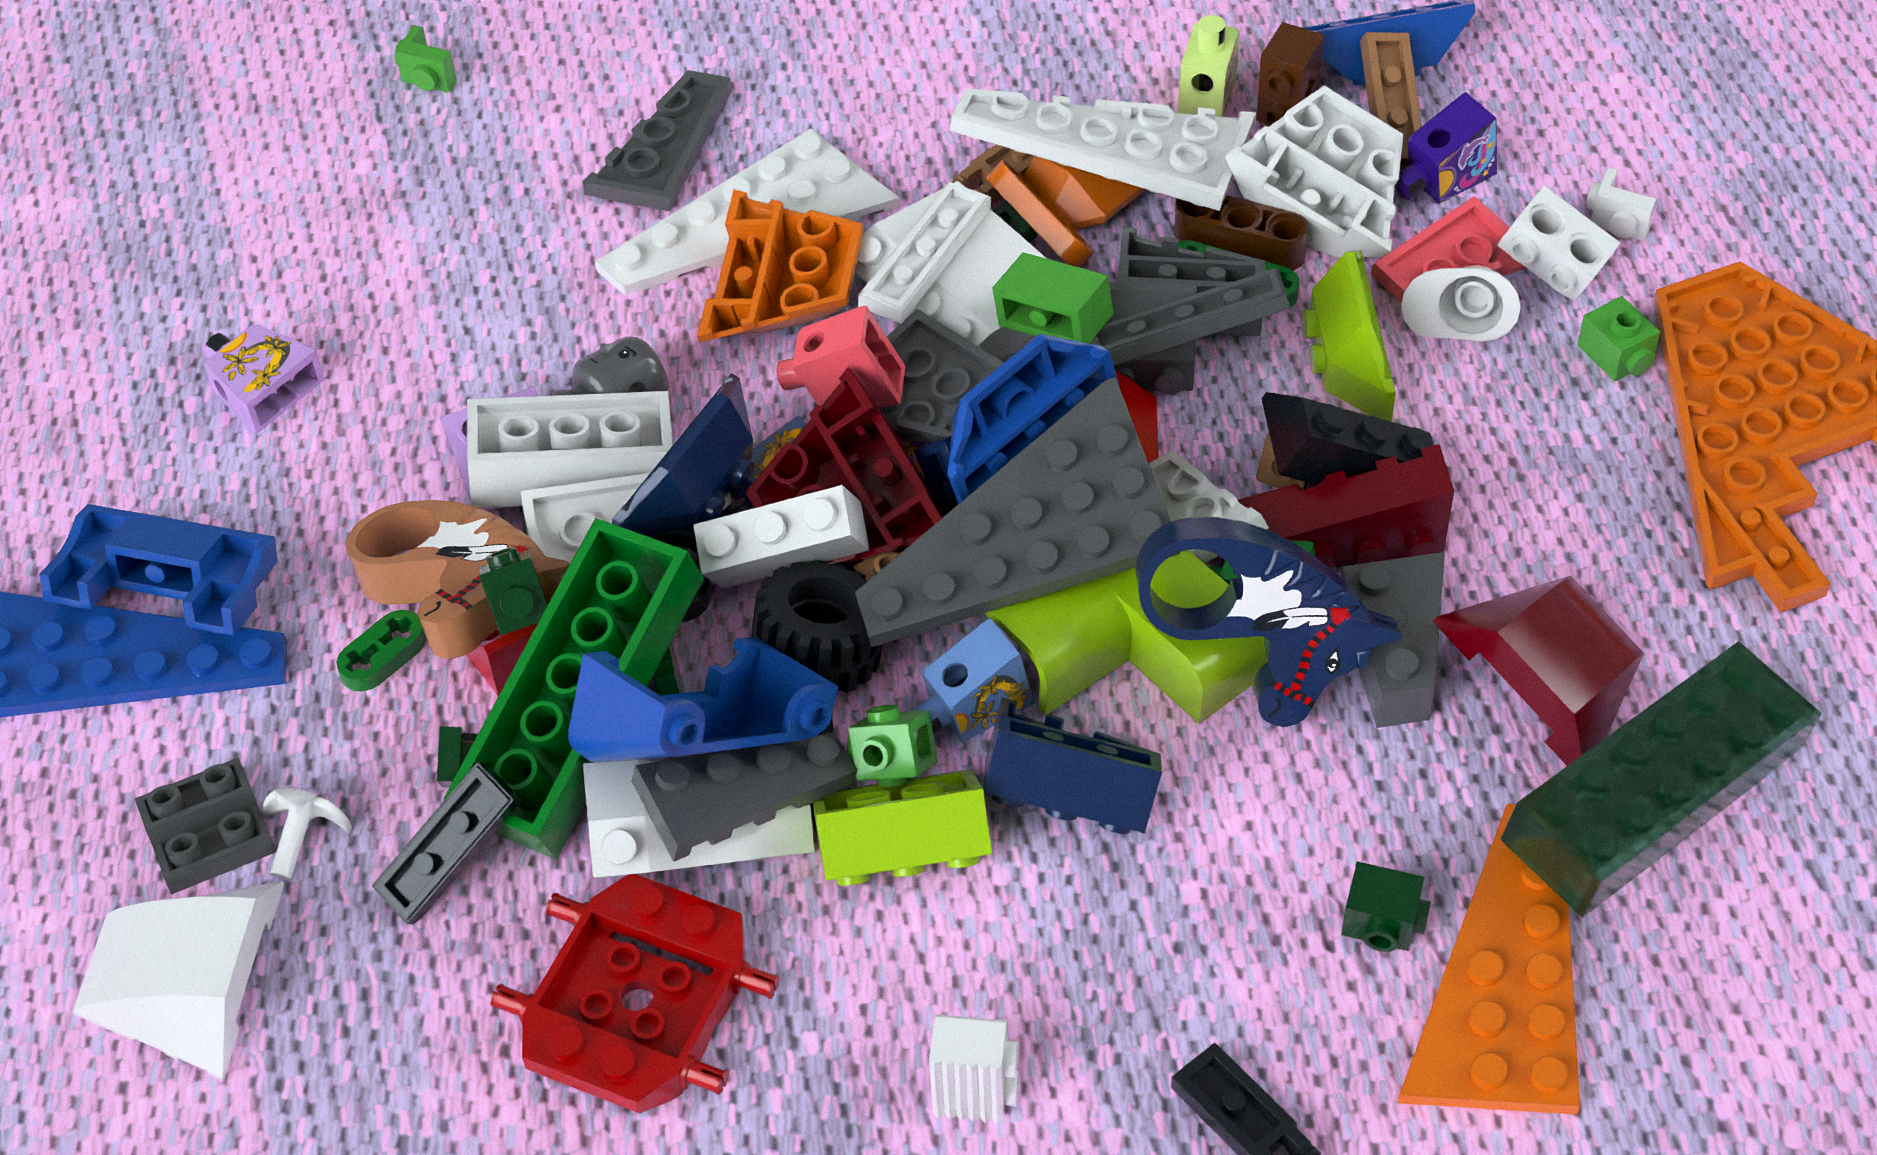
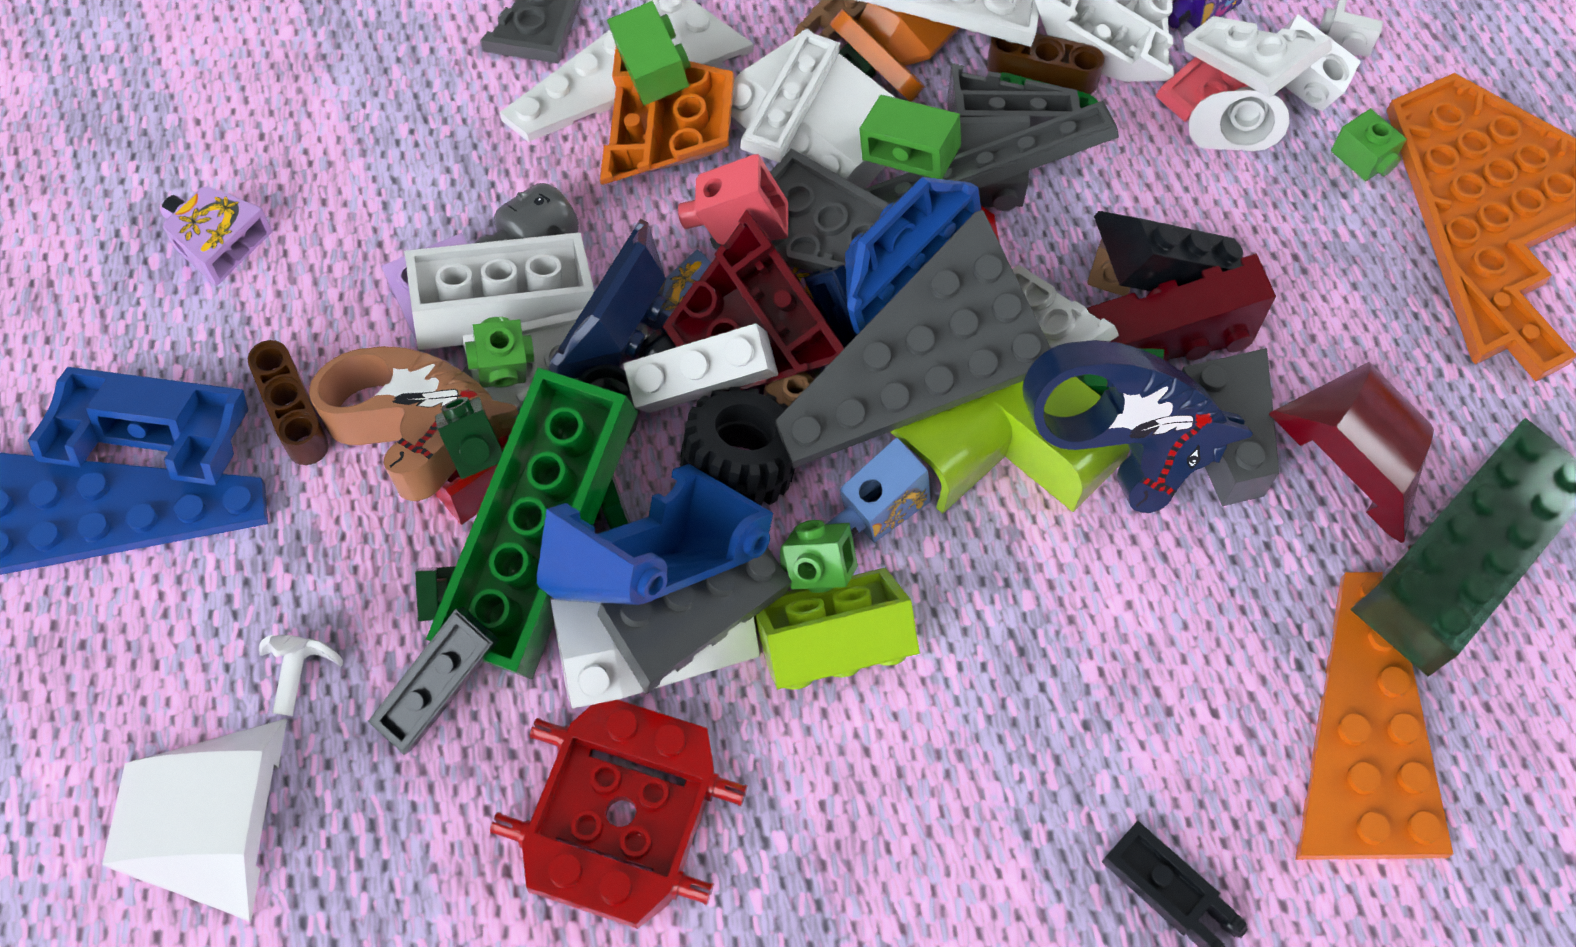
camera: 10 degrees left, 10 degrees up
dark grey slope [134,757,276,895] -> none
green beam [336,610,426,692] -> none
white brick [929,1014,1019,1124] -> none
dark blue wedge [983,697,1162,834] -> none
lime wedge [1302,250,1396,422] -> none
dark green brick [1341,861,1431,952] -> none
none -> reddish brown beam [247,340,329,465]
none -> bright green brick [465,317,534,388]
none -> bright green brick [607,1,691,106]
none -> white wing [1183,16,1332,98]

